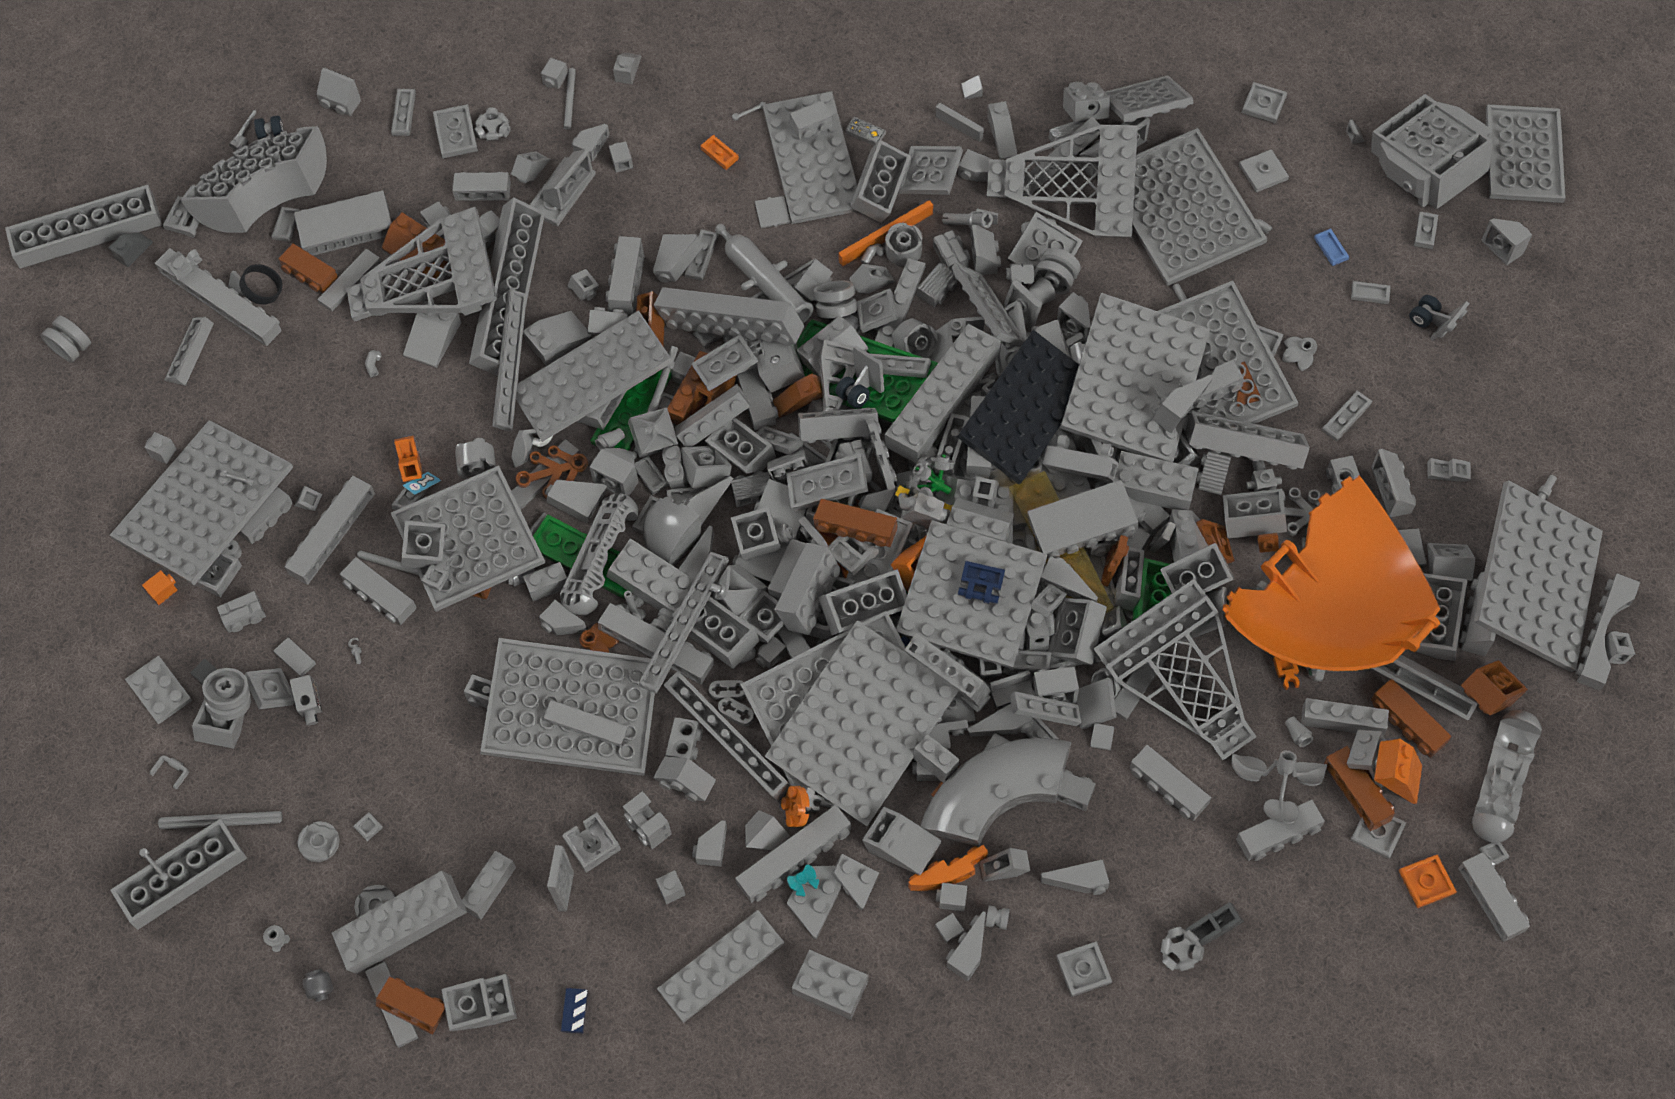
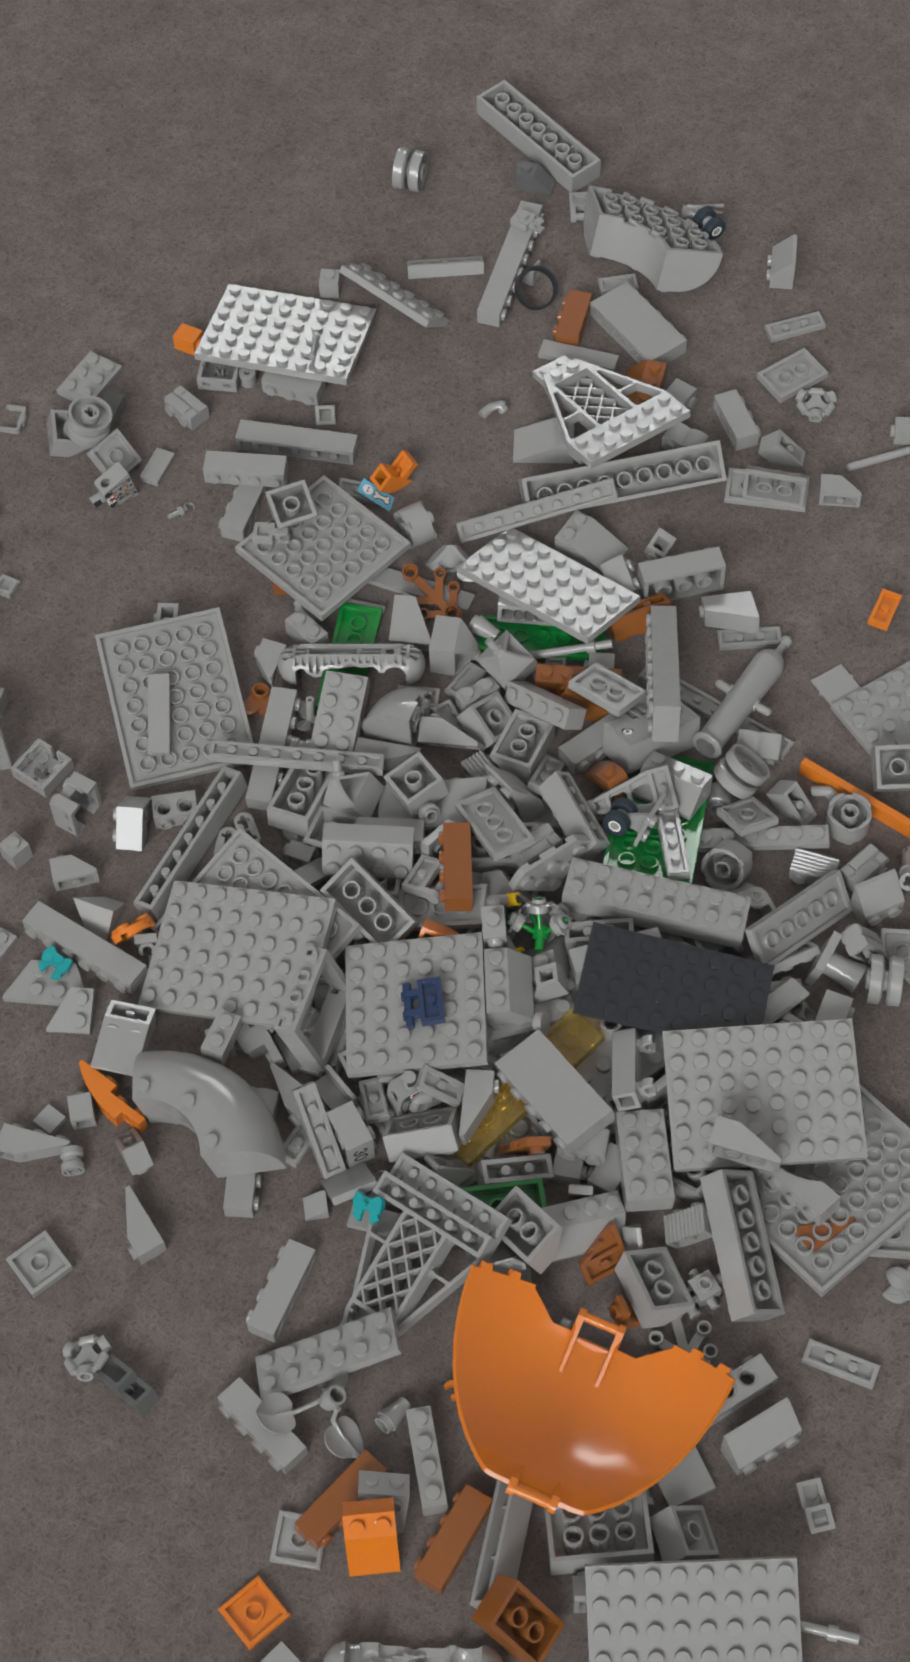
camera: 70 degrees right, 5 degrees down
light grey brick [609,141,633,172] -> none
none -> light grey brick [203,451,288,488]
none -> light grey plate [255,1307,402,1400]
none -> light grey plate [339,263,449,328]
none -> teal piece [352,1191,385,1225]
none -> light grey tile [532,1012,550,1035]
none -> light grey slope [622,1223,643,1251]

